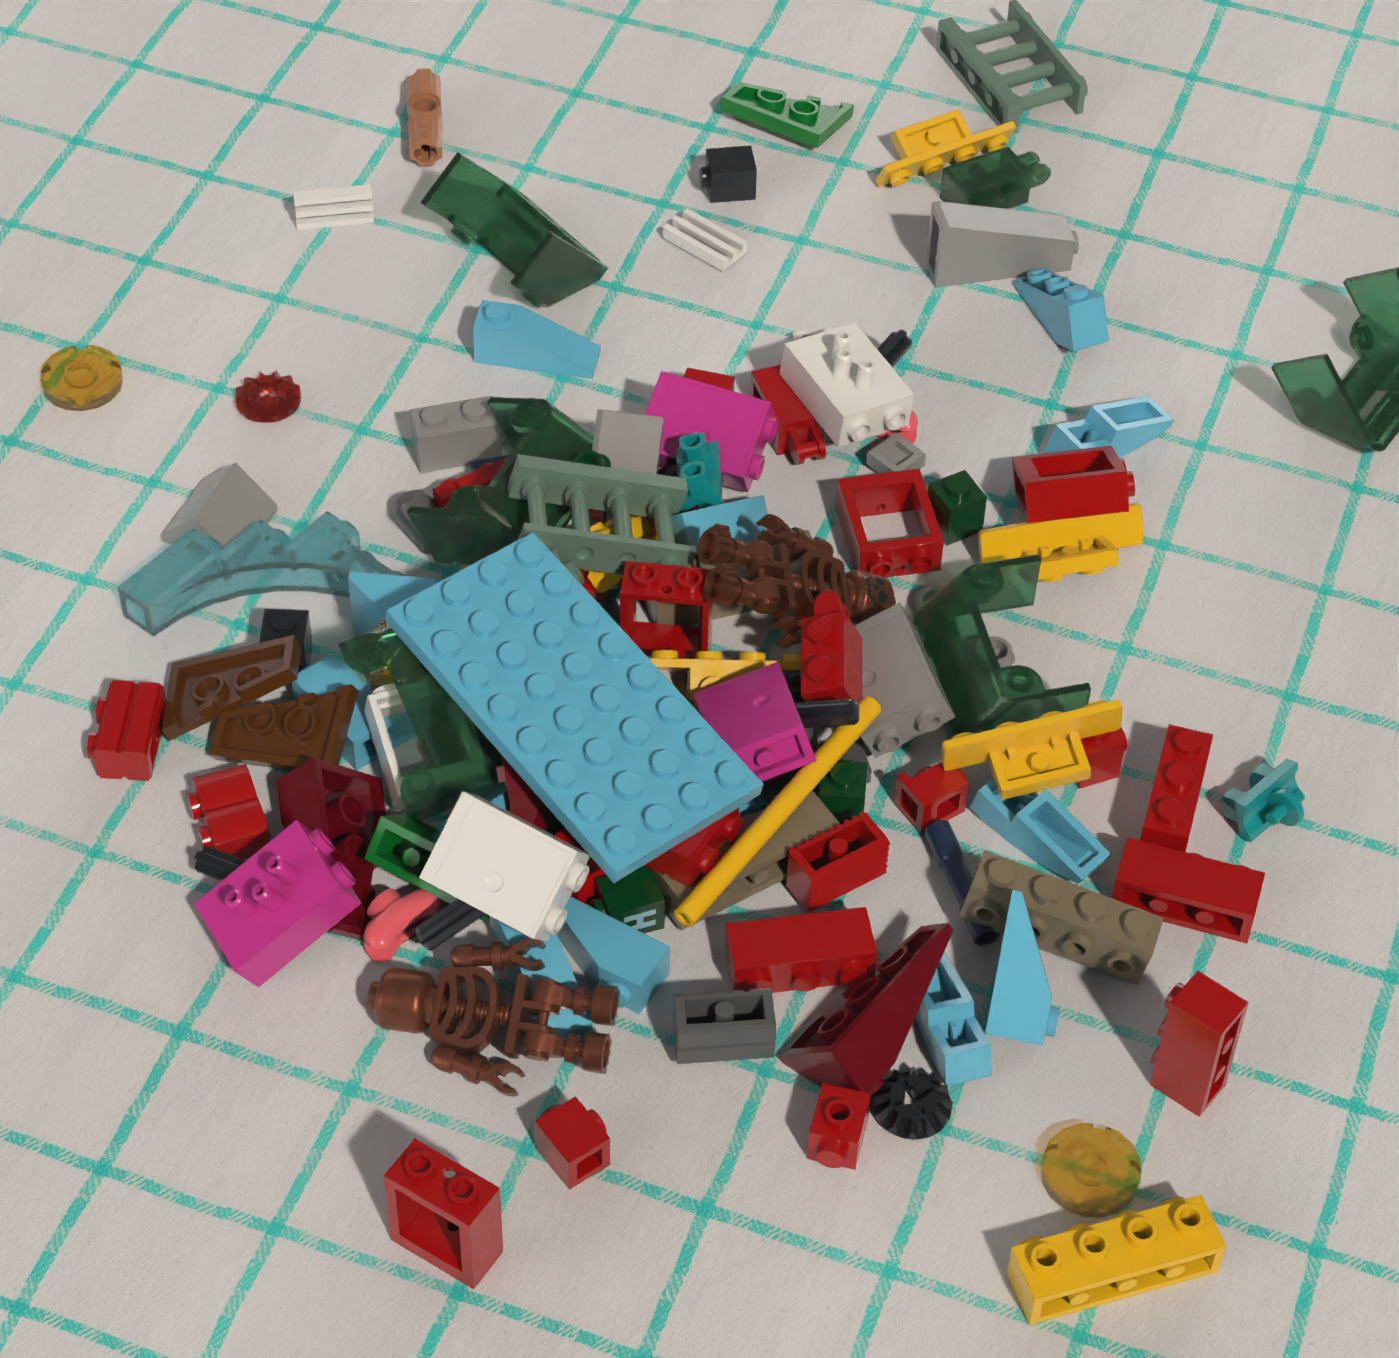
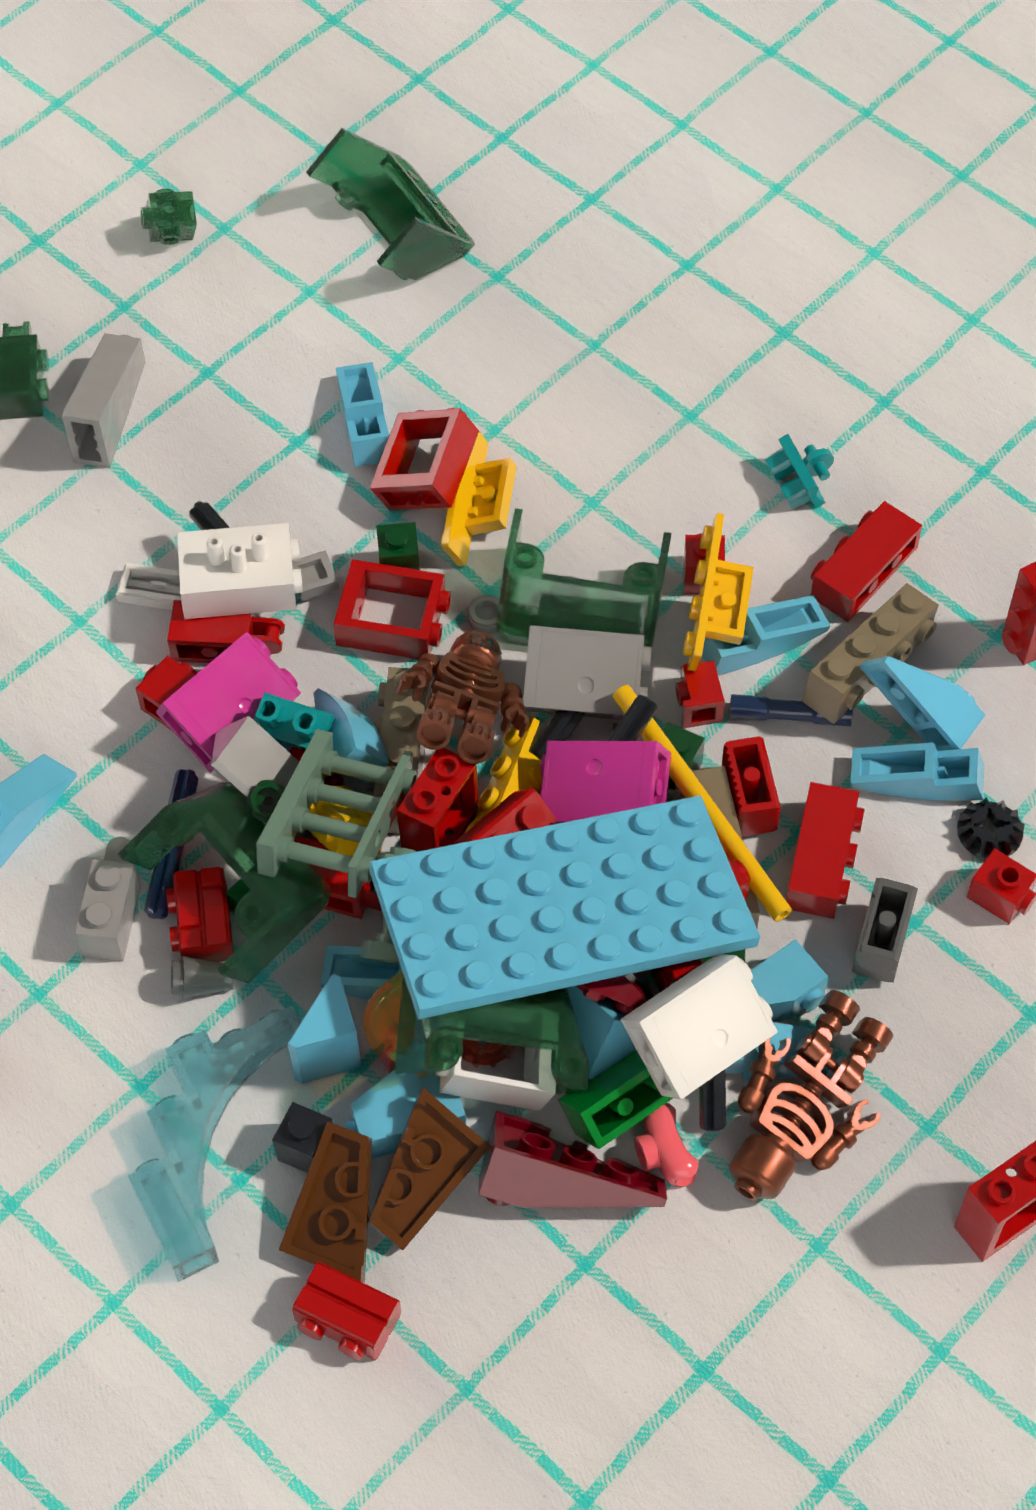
camera: 65 degrees left, 10 degrees up
light grey slope [161,463,278,567] -> none
red brick [187,764,271,859] -> none
dark pink piece [194,820,361,987] -> none
red brick [534,1096,610,1190] -> none
dark red wedge [778,923,954,1095] -> none
red brick [801,590,863,703] -> none
medium azure slope [1014,268,1109,352] -> none
red brick [1140,724,1214,852] -> none
none -> clear green brick [140,189,197,245]
none -> red brick [454,788,556,844]

